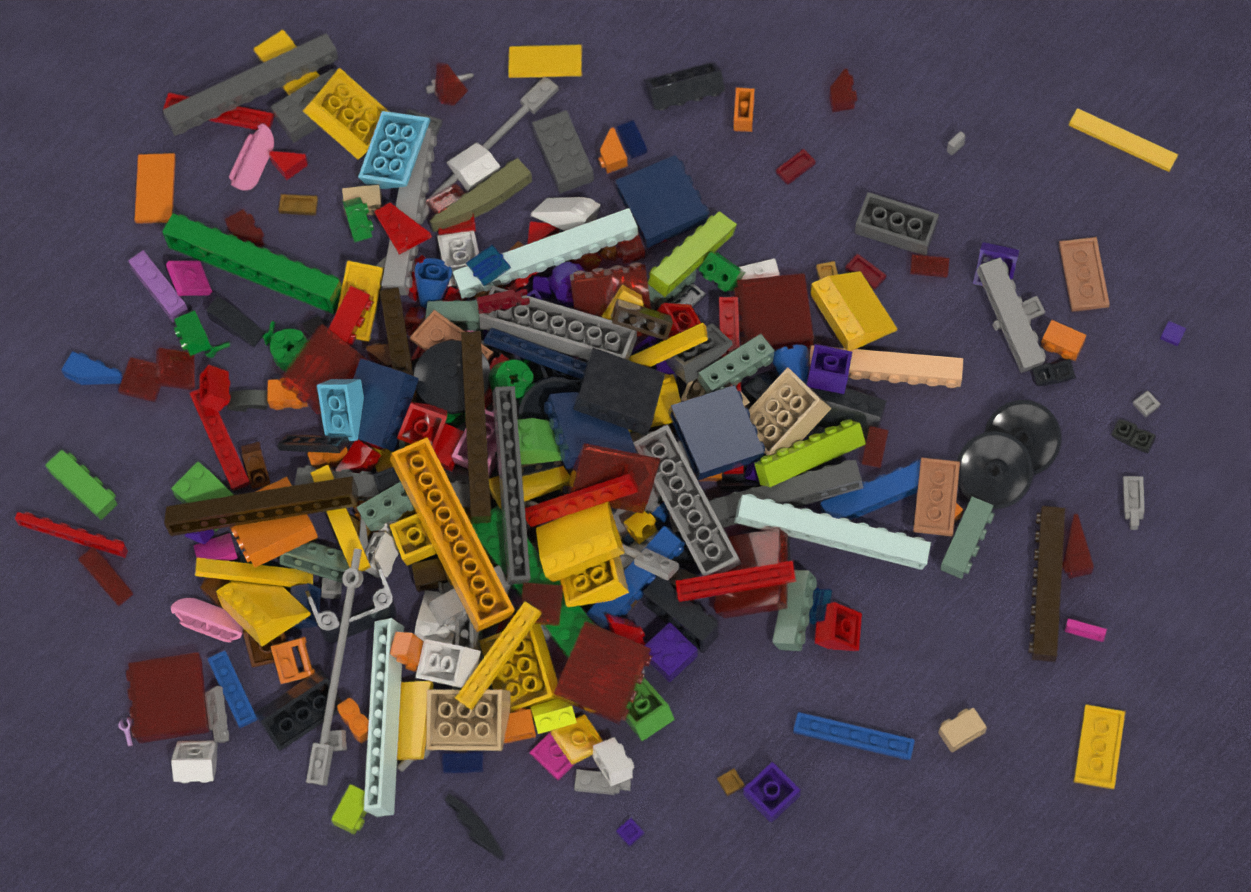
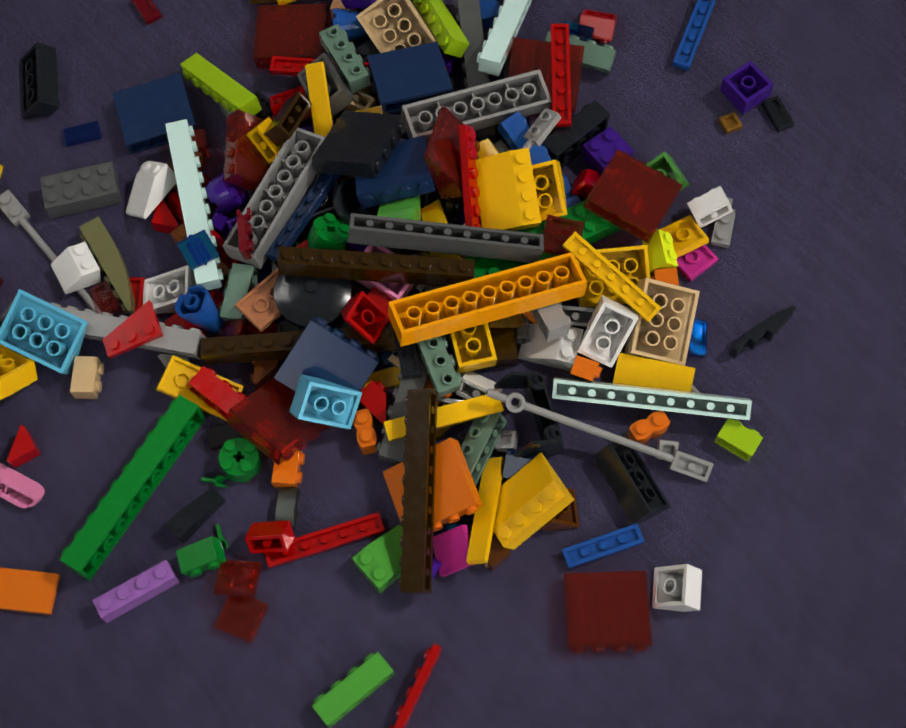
camera: 85 degrees left, 0 degrees up
blue slope [61,351,125,385] -> none
clear red slope [78,547,133,607] -> none
lavender hand [119,717,133,746] -> none
dark pink tile [166,261,212,296] -> none
bright pink brick [171,598,243,642] -> none
light grey hinge [205,686,229,743] -> none
clear red slope [224,209,265,247] -> none
reddish brown slope [241,441,271,489] -> none
orange plate [271,636,315,684] -> none
black tile [277,434,350,453] -> none
pearl gold tile [279,194,318,216] -> none
green brick [343,197,374,242] -> none
orange slope [598,127,628,174] -> none
dark purple tile [616,818,644,847] -> none
green brick [699,251,746,292] -> none
orange brick [734,88,755,132] -> none
white plate [739,258,780,286] -> none
none -> black tile [761,96,795,133]

